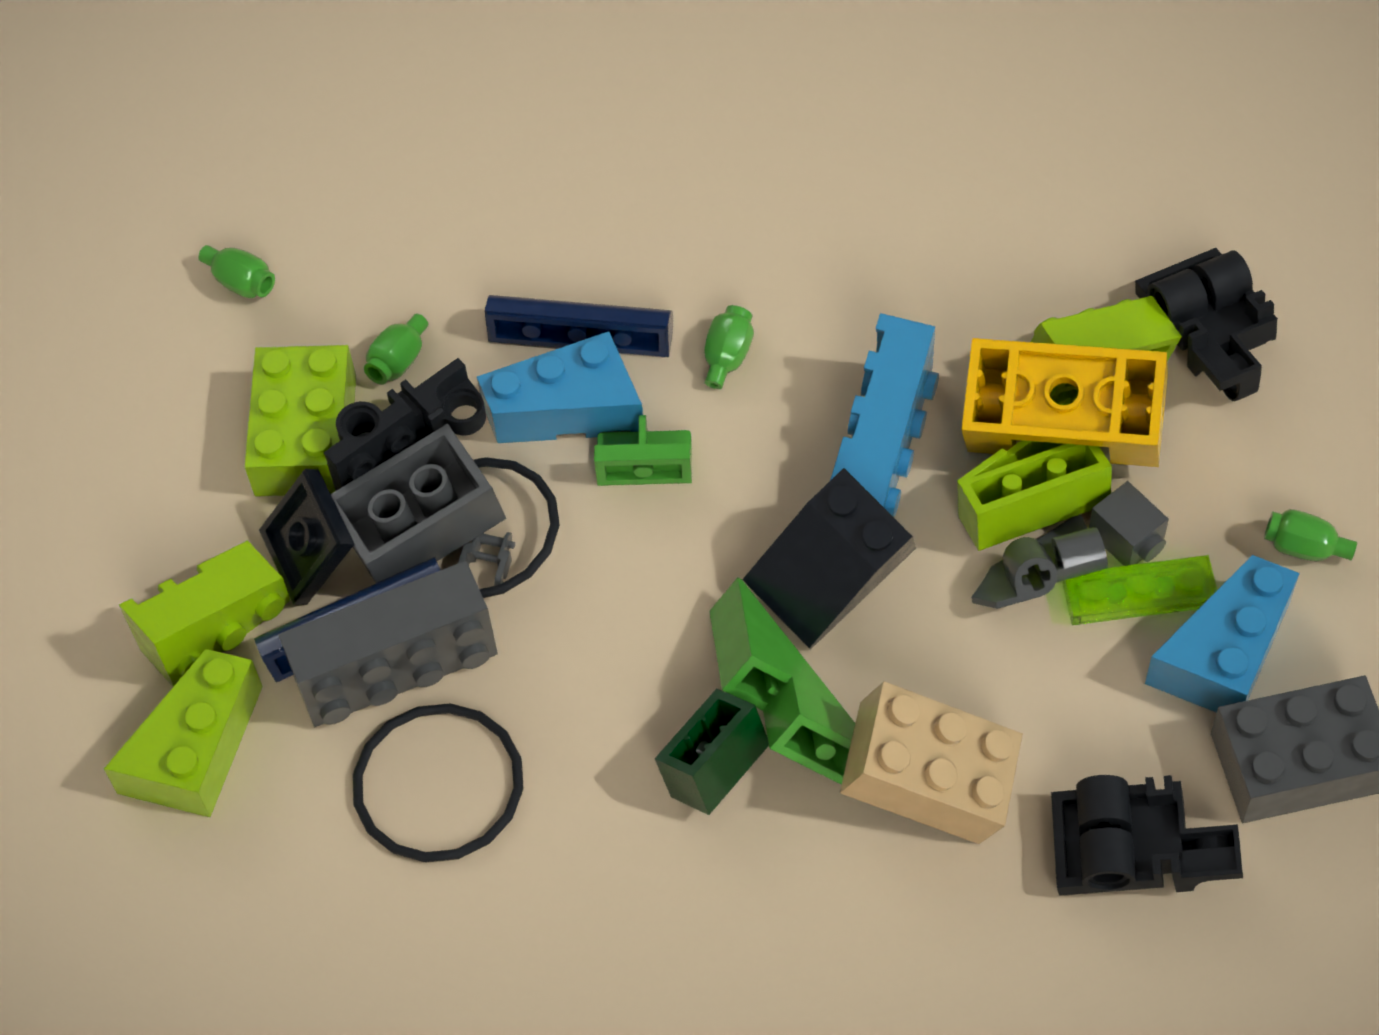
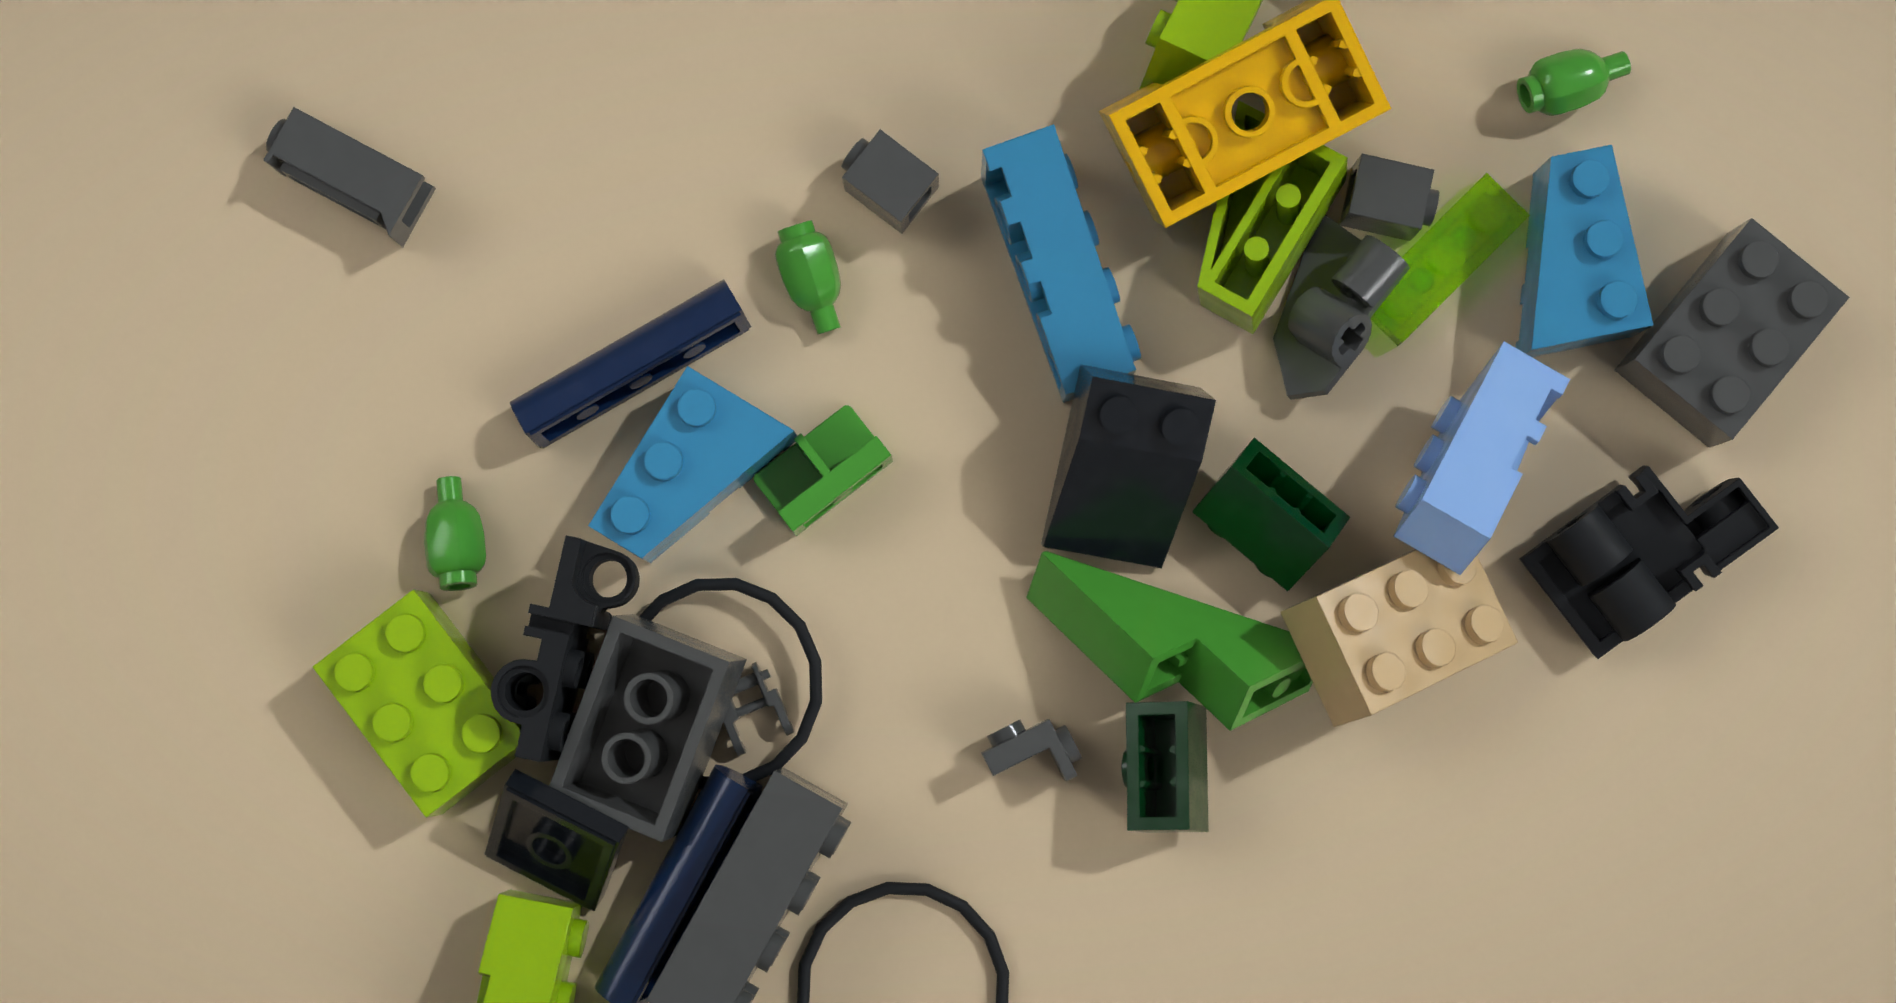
camera: 40 degrees left, 25 degrees up
bright green plant [198,245,275,298] -> none
none -> dark grey window [264,107,436,247]
none -> dark grey brick [841,129,939,234]
none -> dark grey bracket [981,719,1082,781]
none -> dark green brick [1192,437,1350,592]
none -> light blue wedge [1394,341,1570,575]

